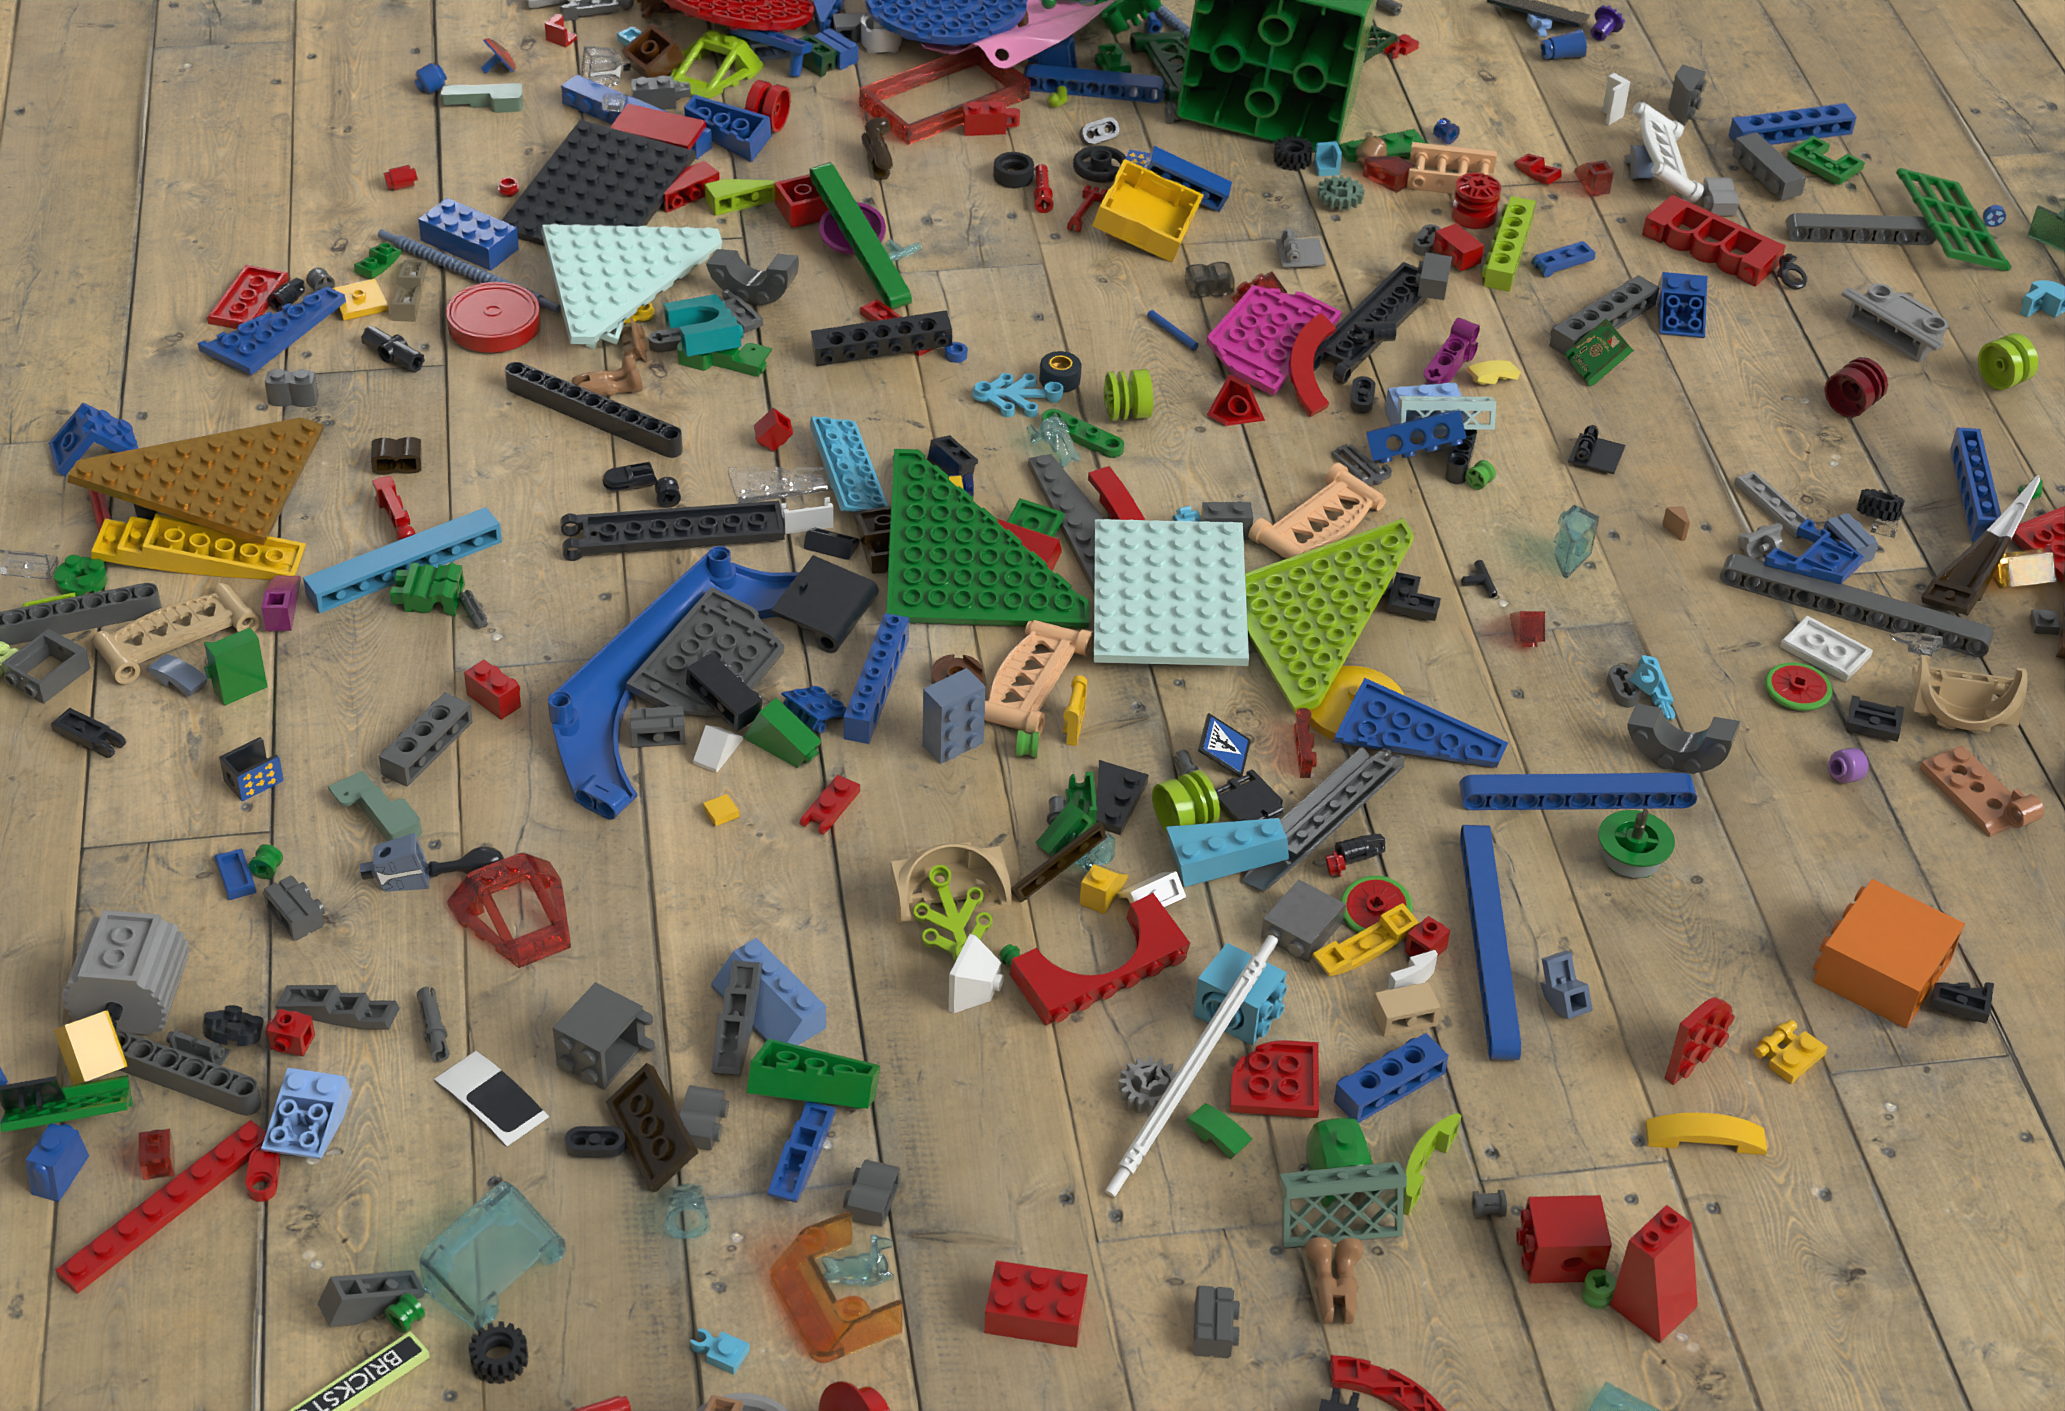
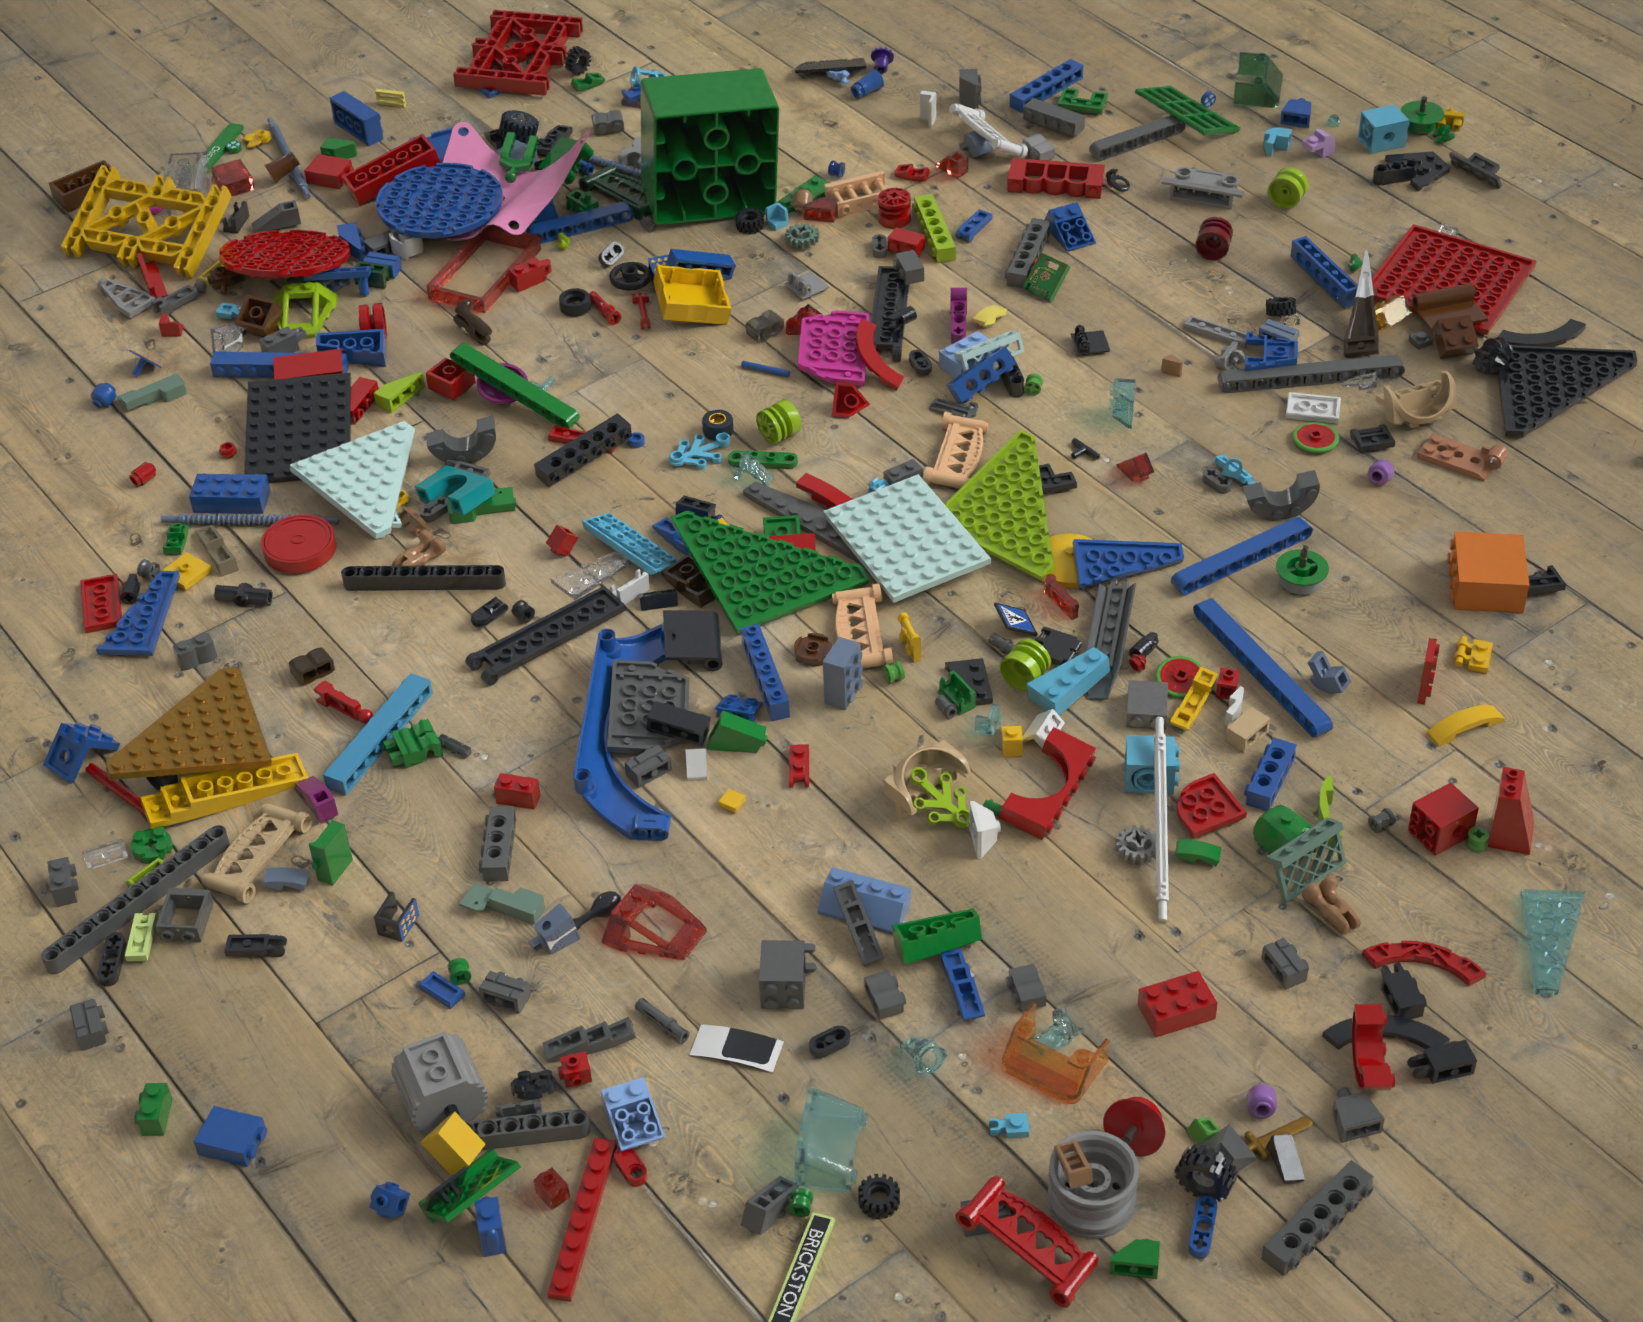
camera: 25 degrees left, 0 degrees up
clear slope [602,93,628,112] -> none
dark brown plate [606,1063,699,1192] -> none
dark brown slope [1011,821,1107,903] -> none
green panel [1035,801,1094,857] -> none

